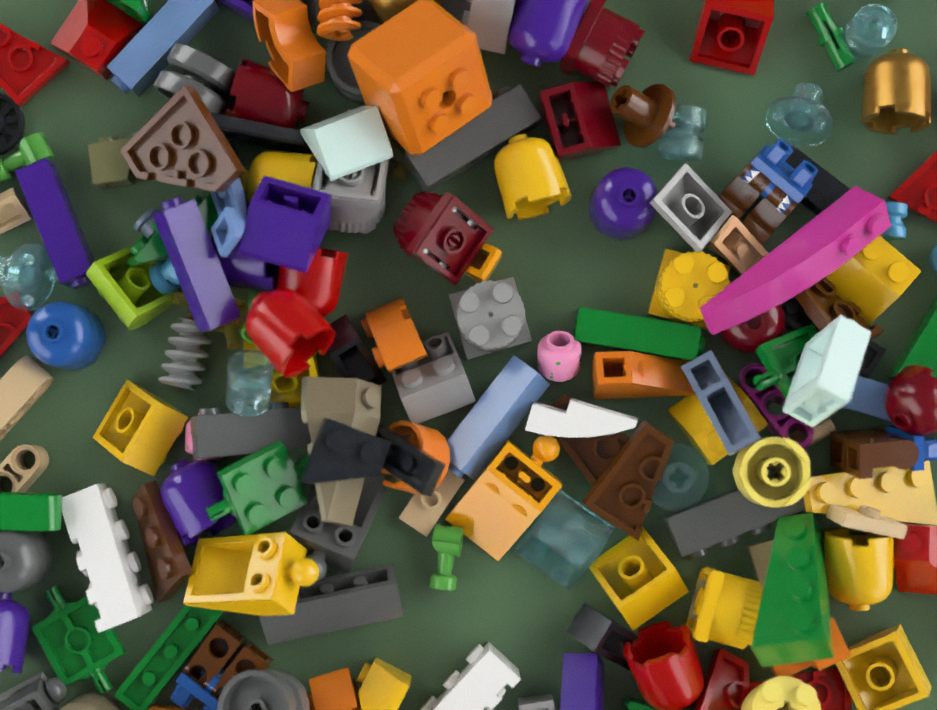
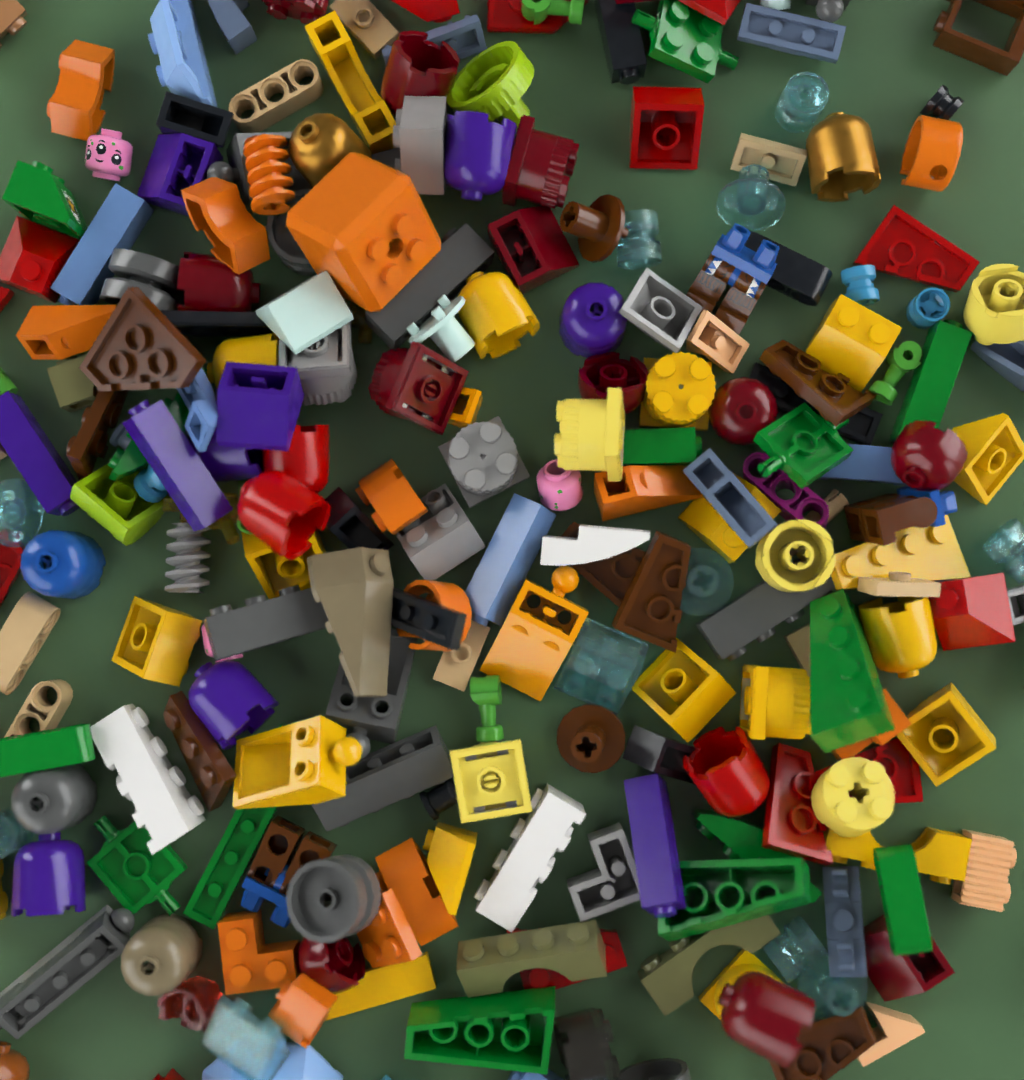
camera: 10 degrees left, 0 degrees up
green plate [206,440,309,536] -> none
clear light blue wheel [225,350,274,417] -> none
black wing [300,418,392,485] -> none
dark pink slope [700,186,891,335] -> none
light aqua window [782,315,871,427] -> none
green pin [806,2,856,72] -> none
none -> orange slope [16,305,117,360]
none -> reddish brown wing [66,388,129,480]
none -> light aqua piece [406,294,475,362]
none -> black bush [419,778,458,821]
none -> light yellow piece [450,739,532,823]
none -> light yellow piece [554,388,625,482]
none -> reddish brown piece [557,704,626,773]
none -> dark red cylinder [578,352,649,414]
none -> tan plate [730,133,807,187]
none -> bright green leg [869,341,922,406]

